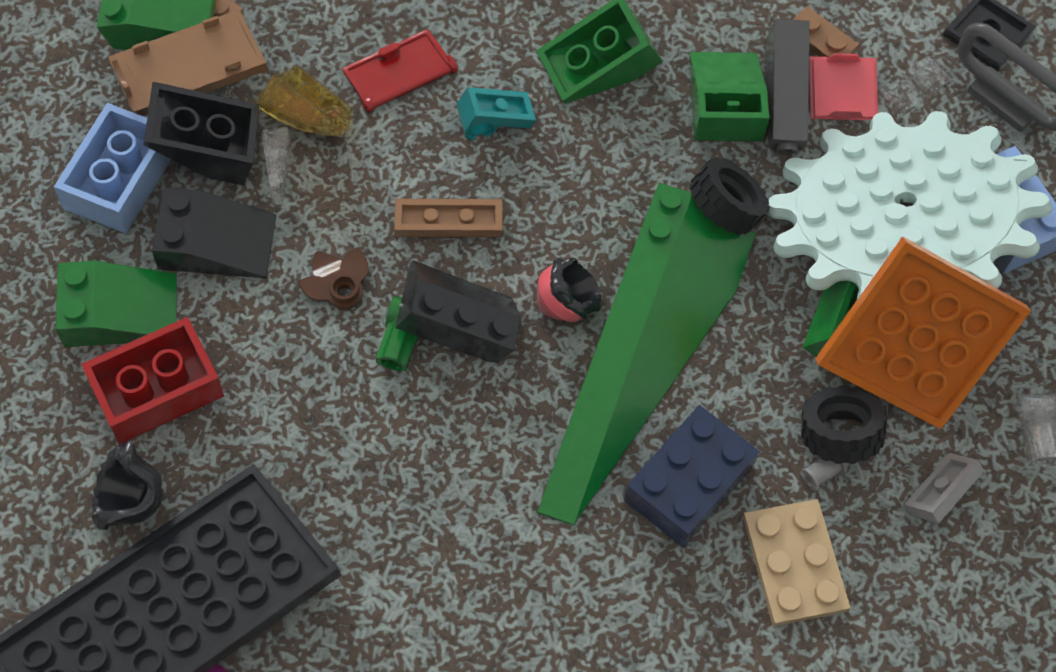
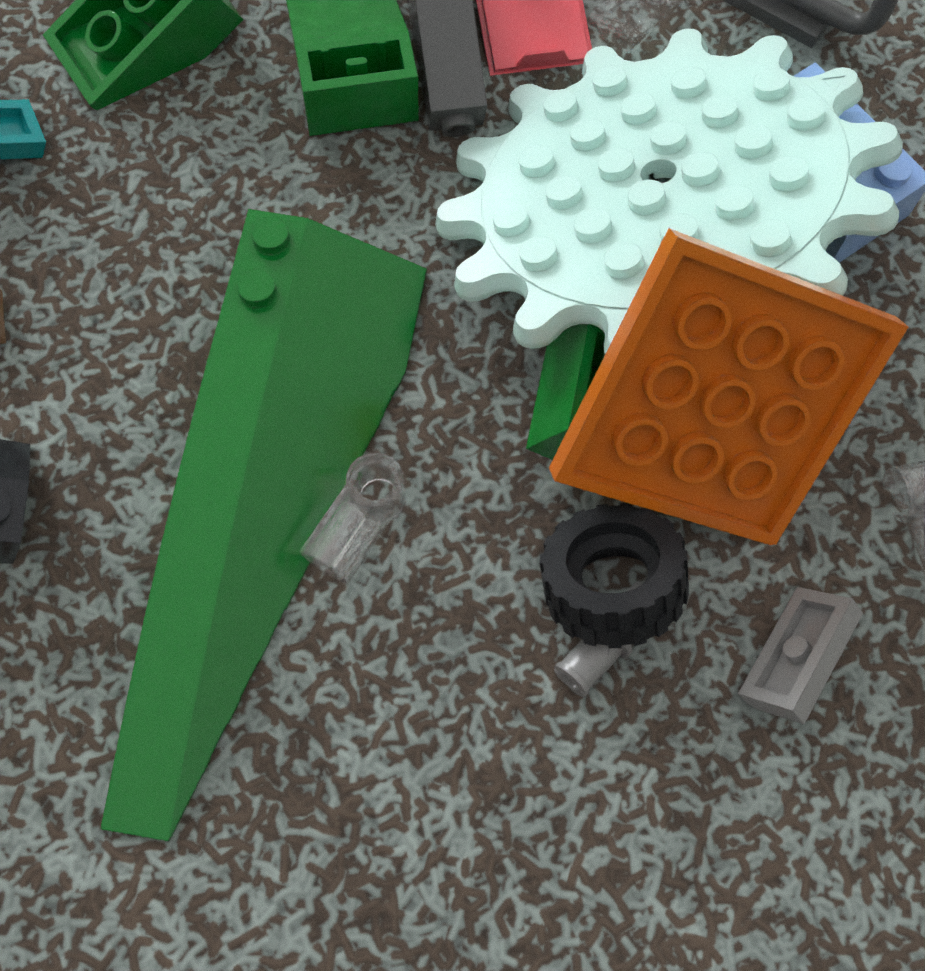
camera: 10 degrees left, 5 degrees up
black hair [537,258,602,322] -> none
dark blue brick [624,405,760,548] -> none
black tyre [690,157,770,235] -> none
tan plate [742,499,851,626] -> none
none -> clear piece [300,453,407,585]

